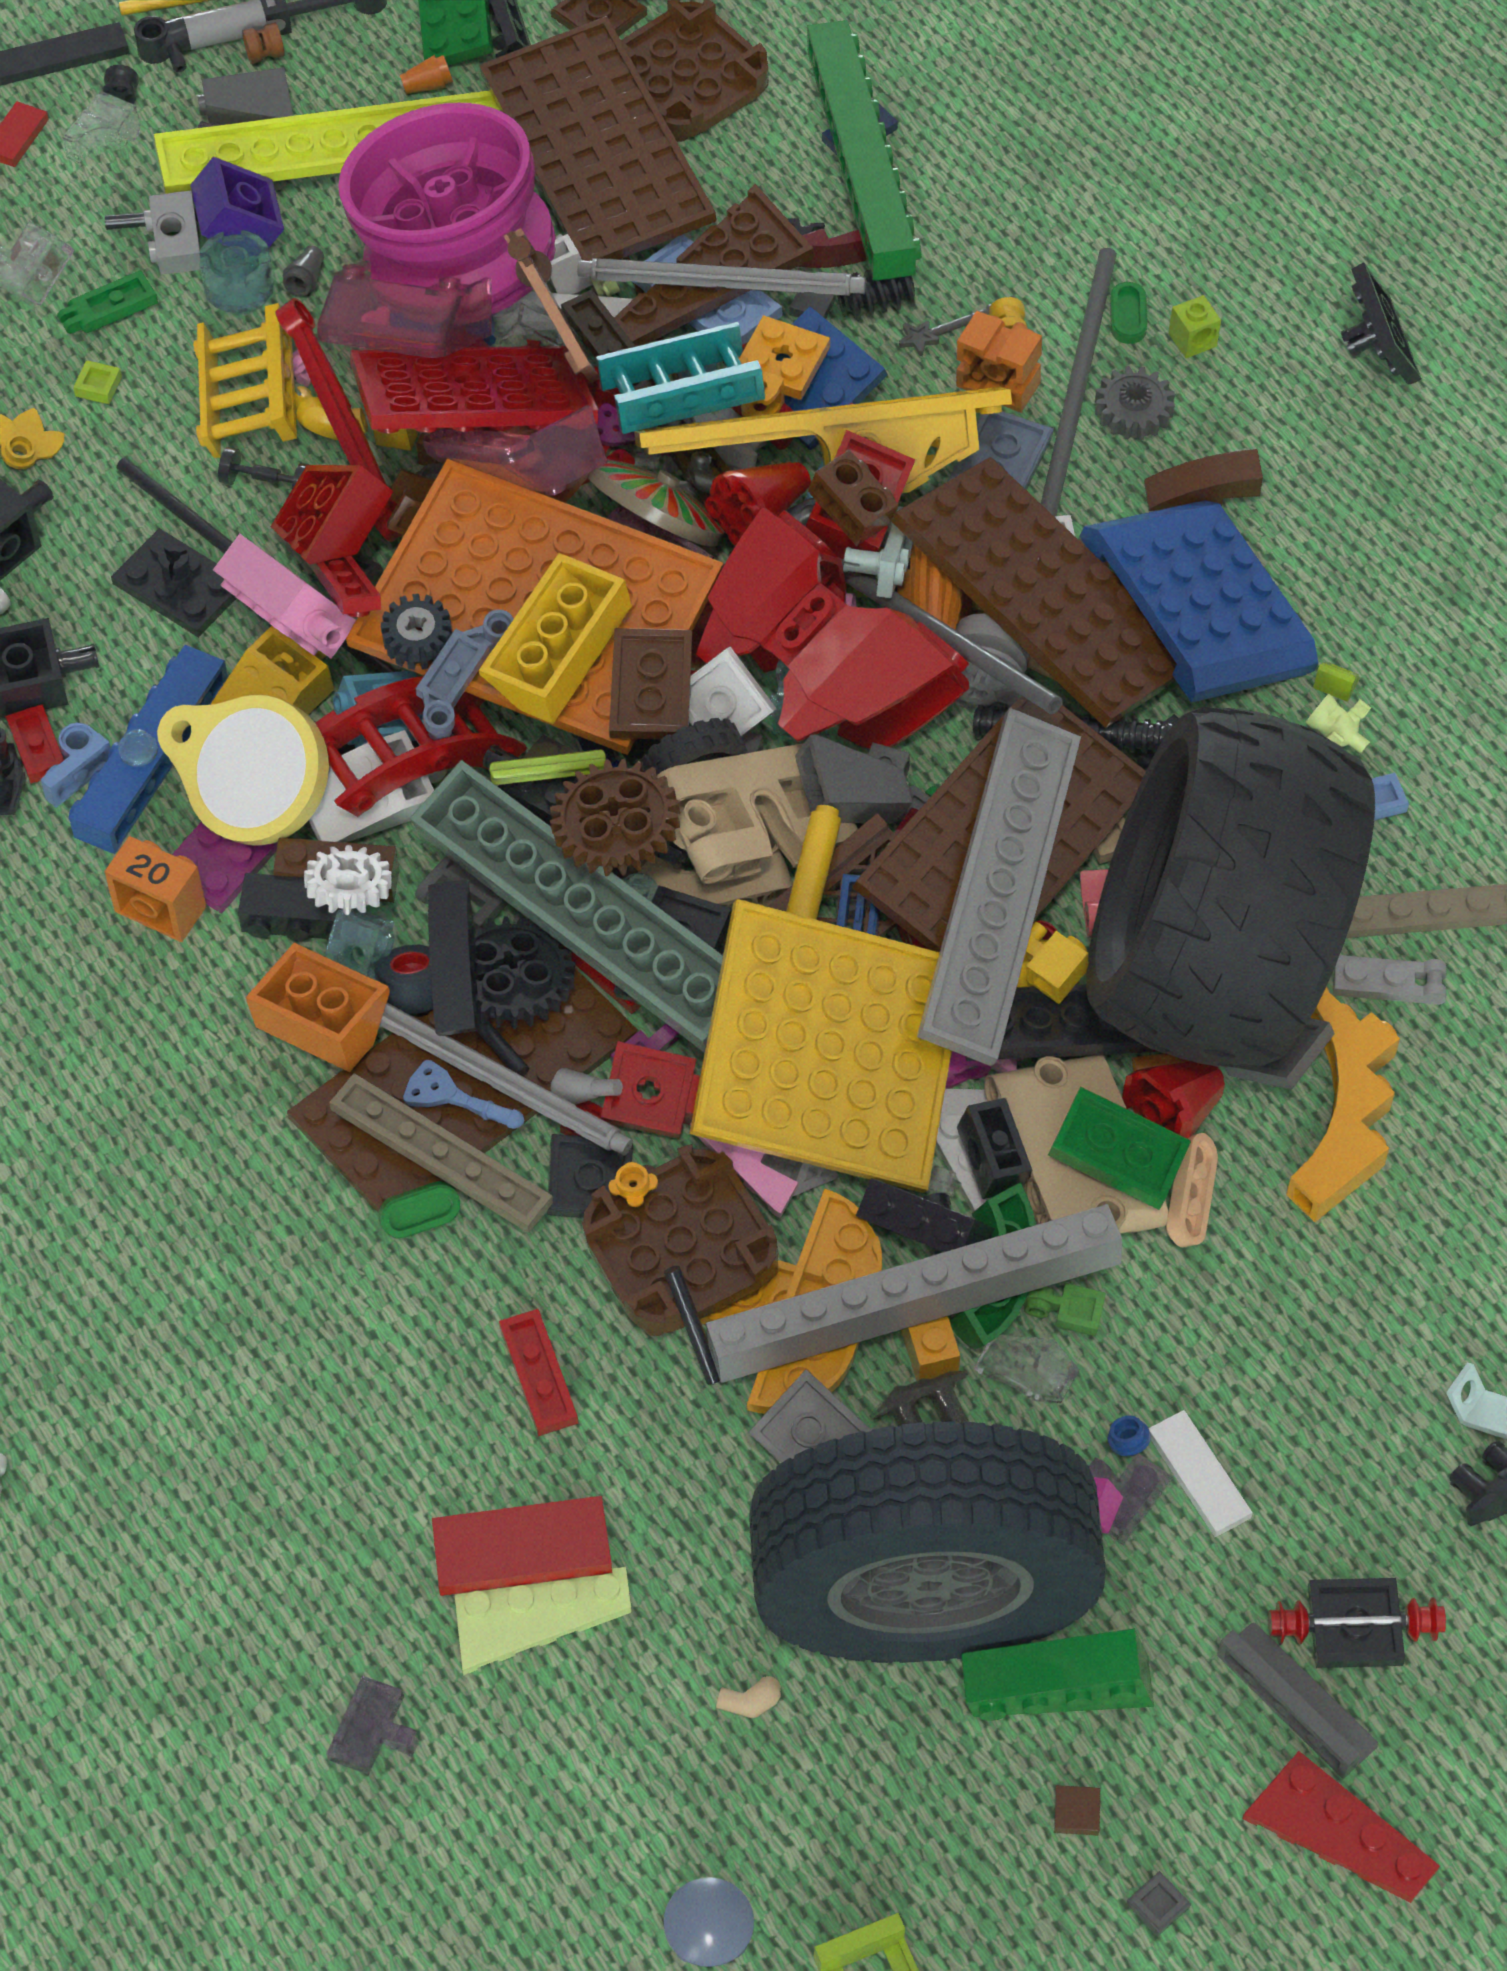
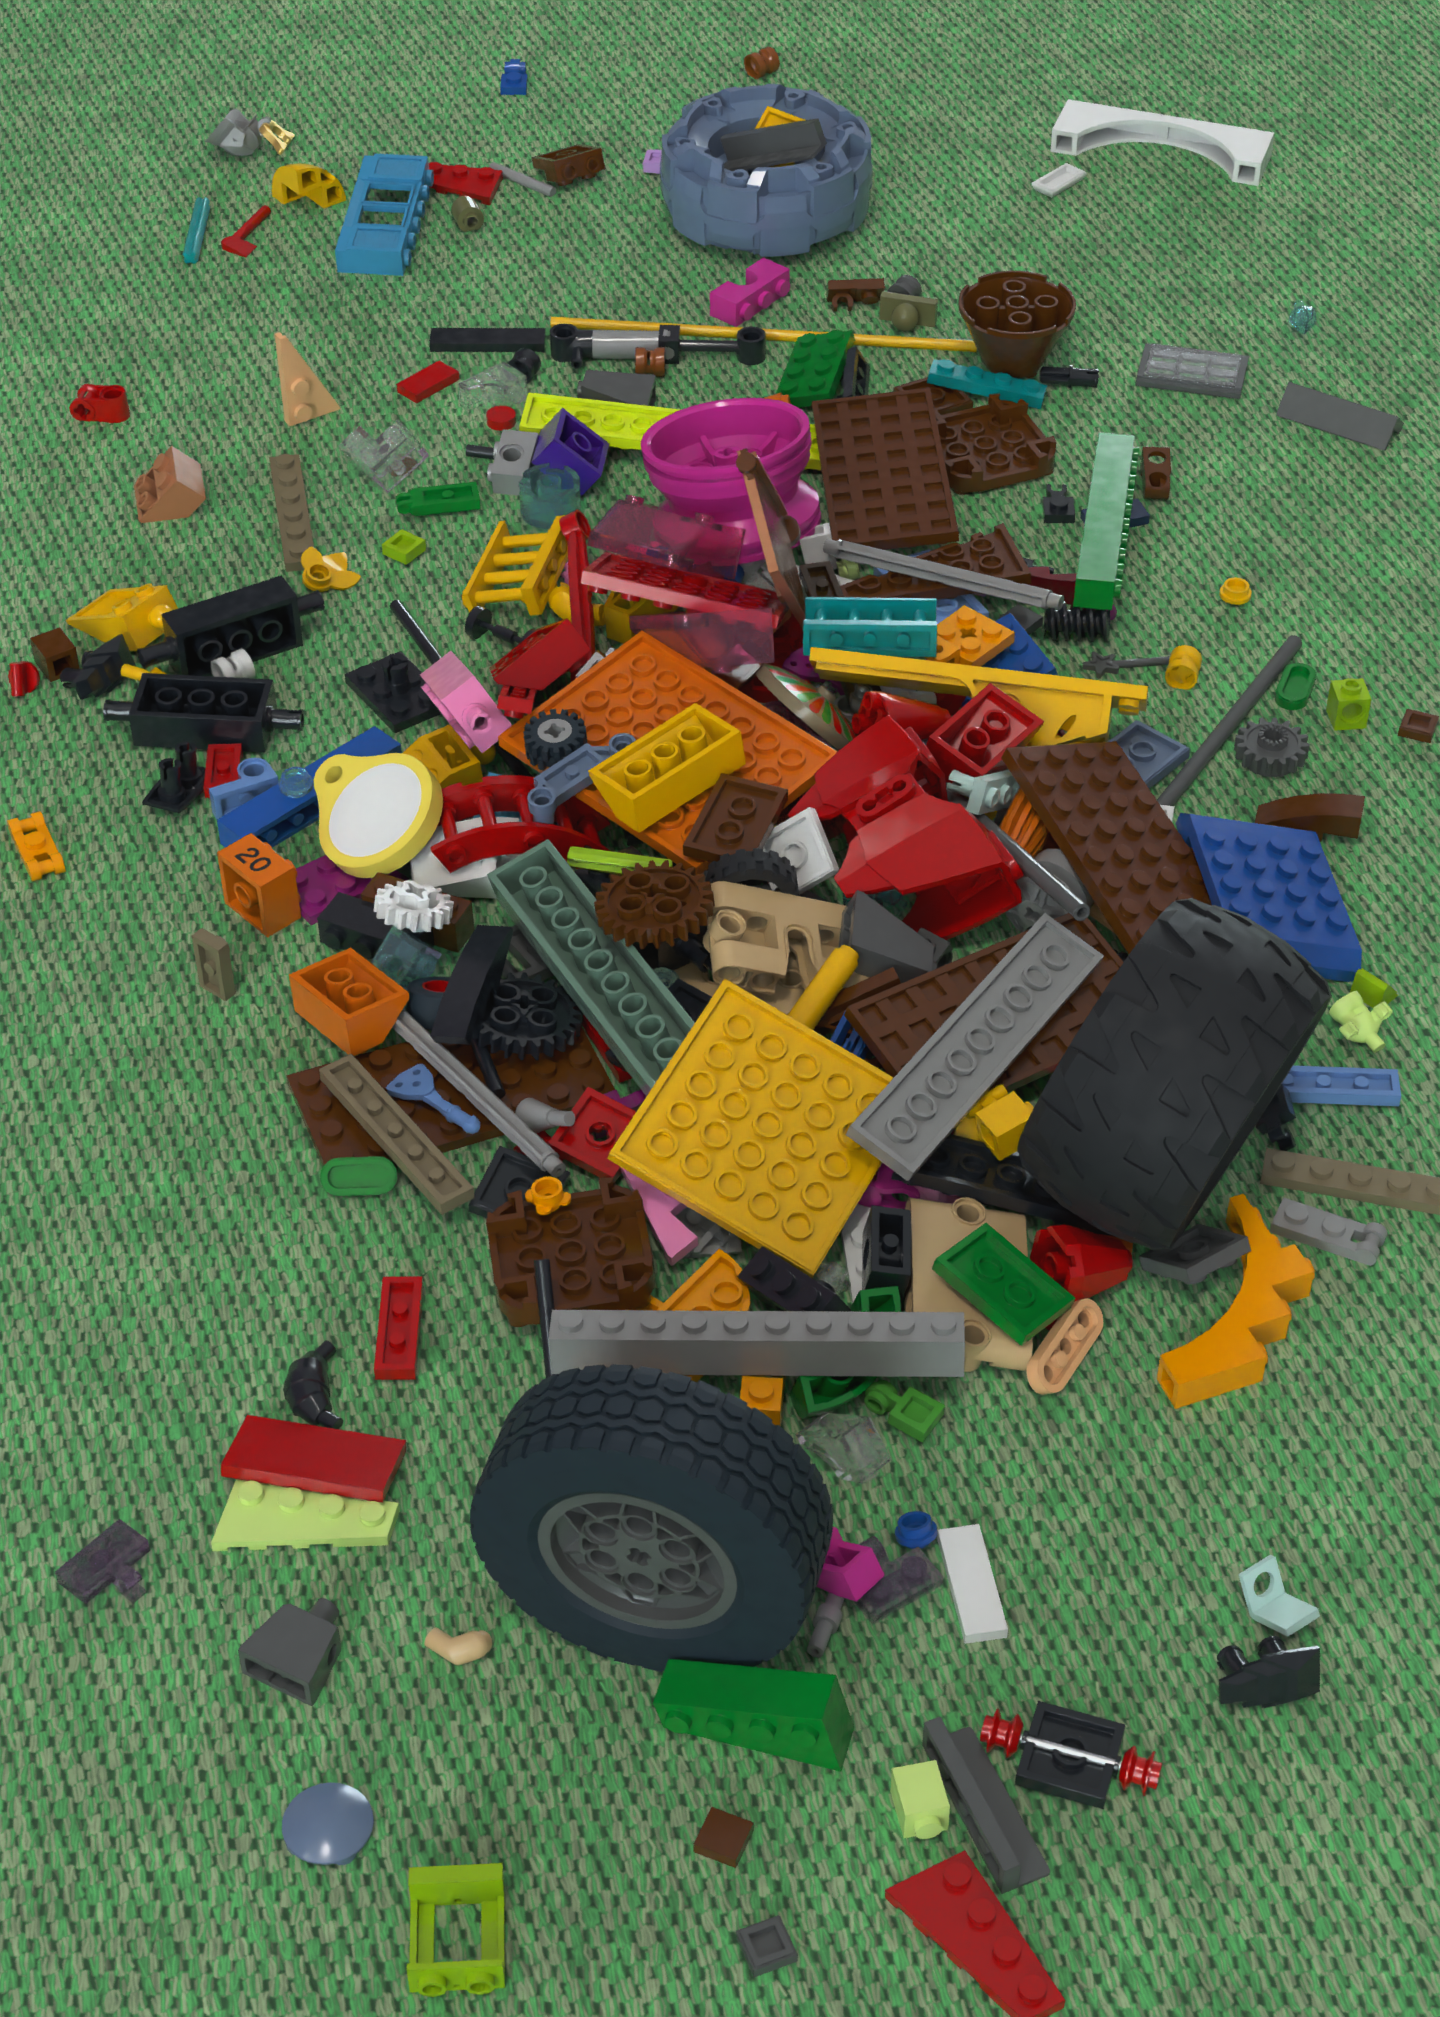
camera: 20 degrees right, 15 degrees down
dark grey cone [283,246,324,296] -> none
reddish brown brick [808,450,899,546] -> none
orange brick [956,310,1042,413] -> none
none -> dark tan plate [191,928,236,1001]
none -> dark grey torso [238,1598,341,1706]
none -> black piece [283,1340,343,1429]
none -> red tile [486,405,516,431]
none -> yellowish green brick [890,1760,950,1839]
none -> black plate [1042,484,1075,523]
none -> reddish brown leg [1140,447,1171,500]
none -> yellow plate [1219,577,1252,605]
none -> reddish brown tile [1398,709,1439,743]

